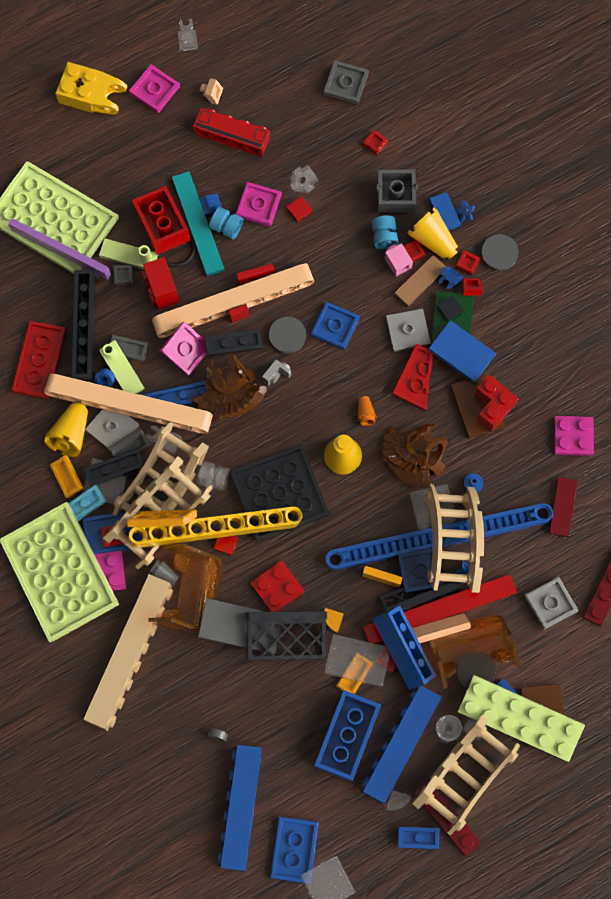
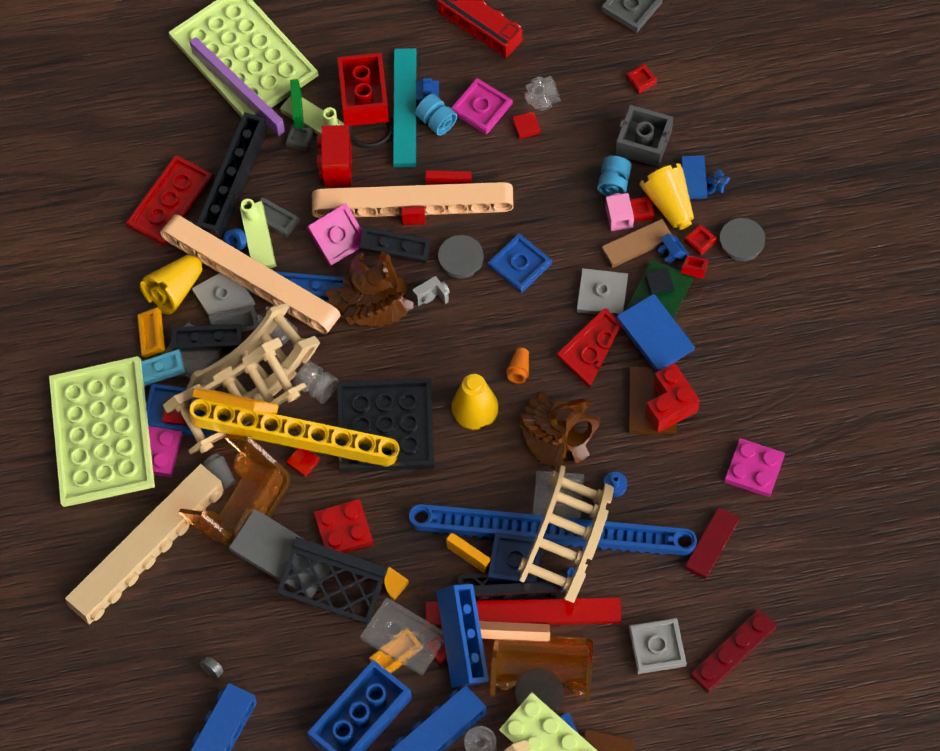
camera: 20 degrees right, 10 degrees down
none -> green tile [290,79,304,129]

